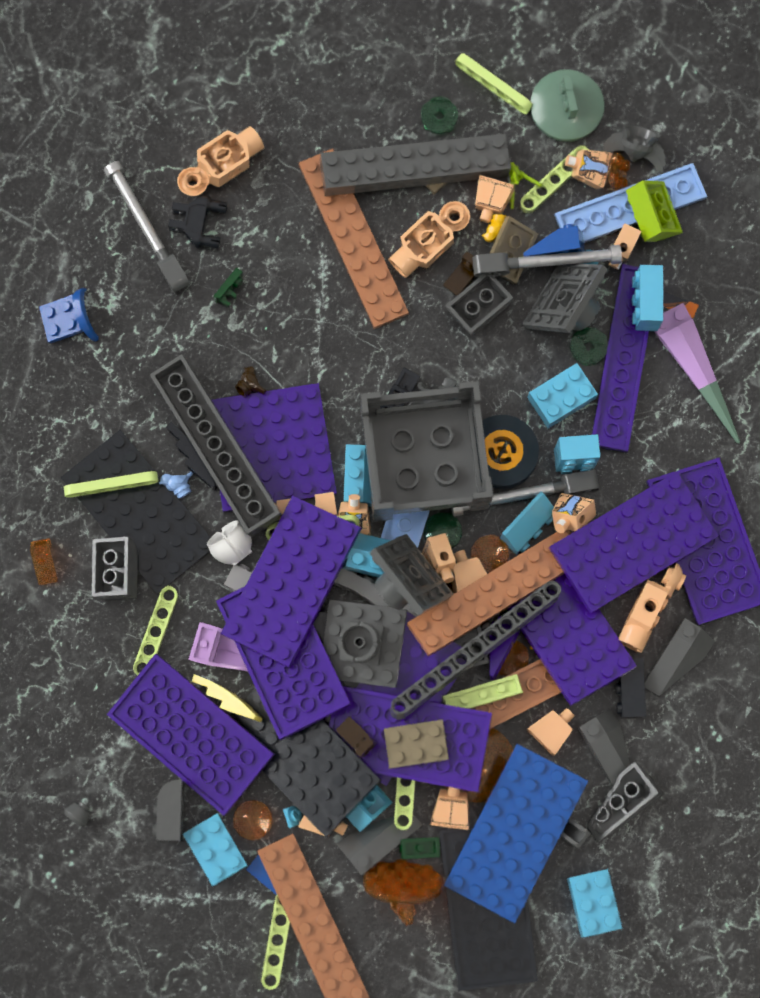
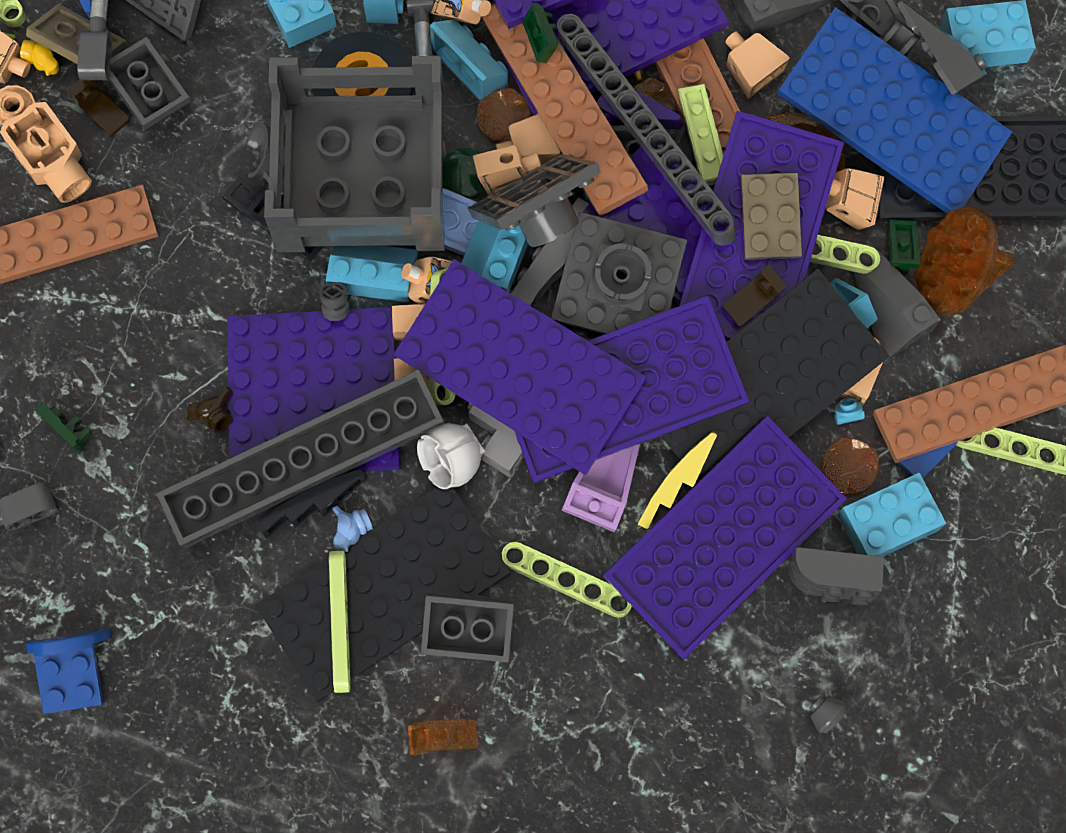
camera: 80 degrees left, 5 degrees down
none -> dark grey wheel [319,282,350,321]
none -> dark green plate [522,3,558,63]
none -> dark grey wedge [897,1,988,95]

